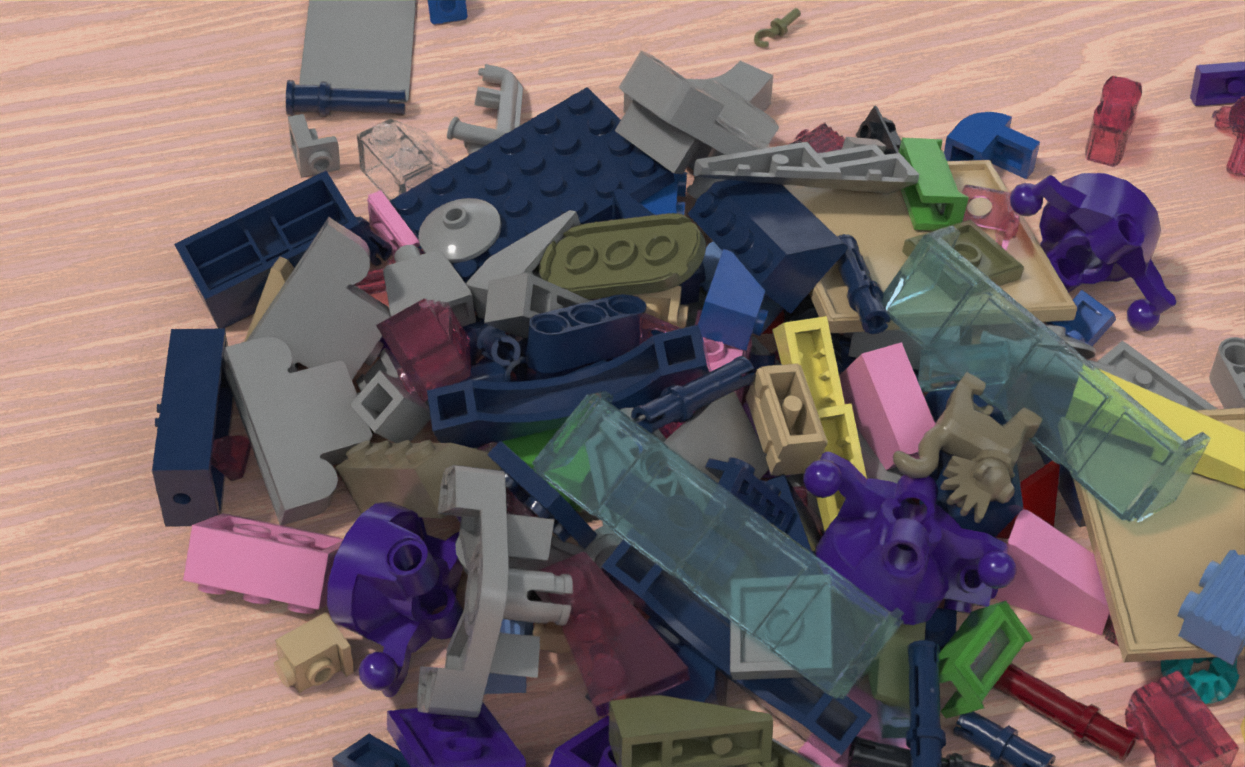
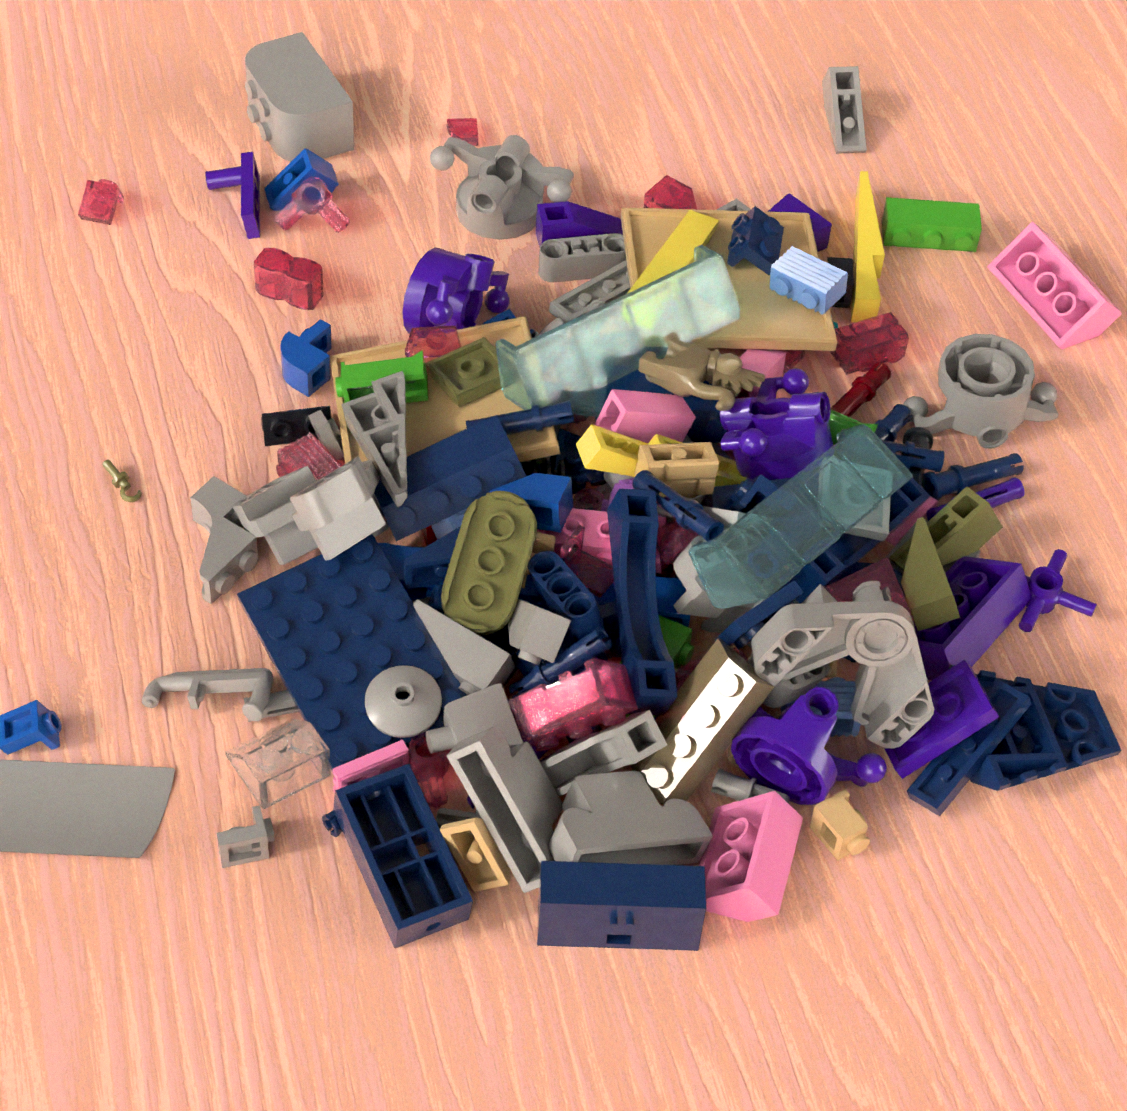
camera: 90 degrees left, 0 degrees up
dark blue pin [286,80,406,117] -> none

